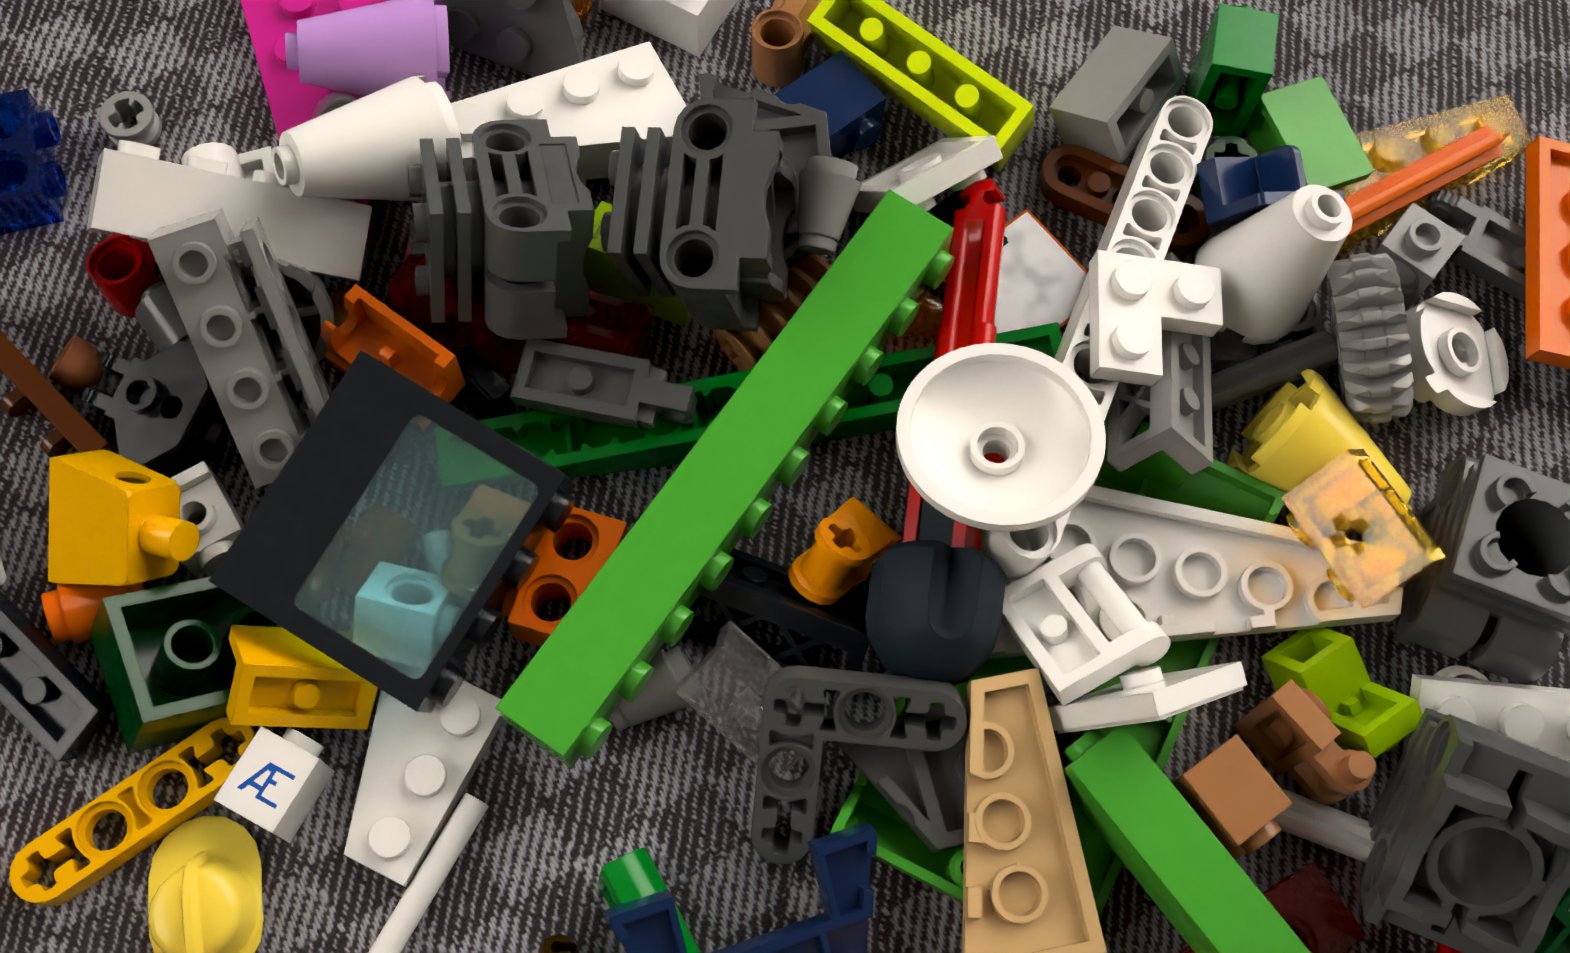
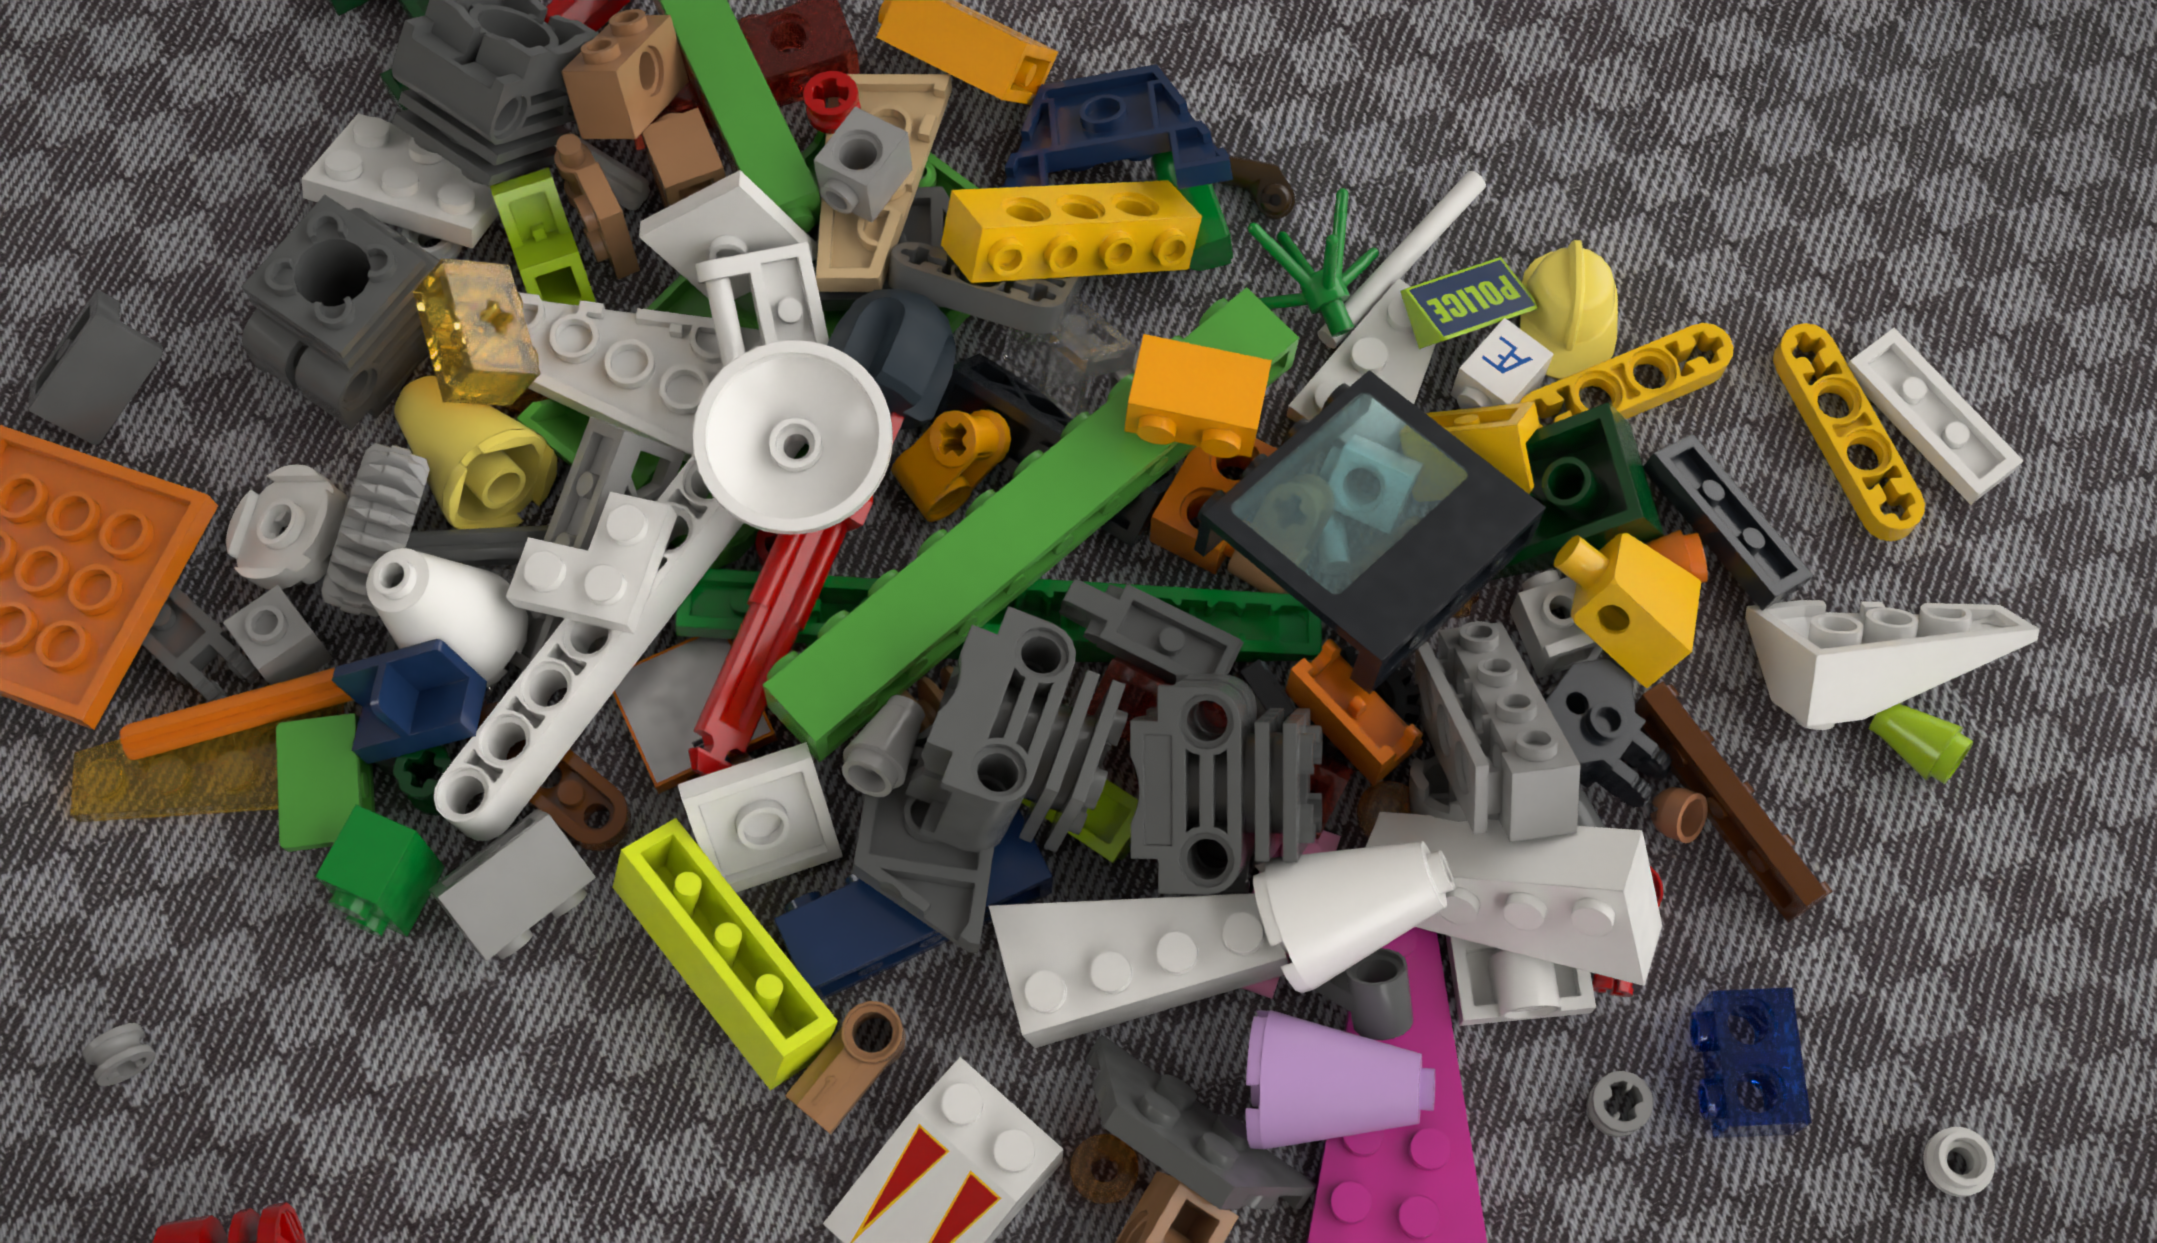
camera: 165 degrees left, 0 degrees up
none -> medium nougat brick [561,9,689,139]
none -> red bush [803,71,861,134]
none -> light grey brick [814,107,913,223]
none -> yellow brick [941,180,1202,283]
none -> light orange brick [1124,334,1272,458]
none -> green plant [1248,188,1379,337]
none -> slope [1400,257,1538,349]

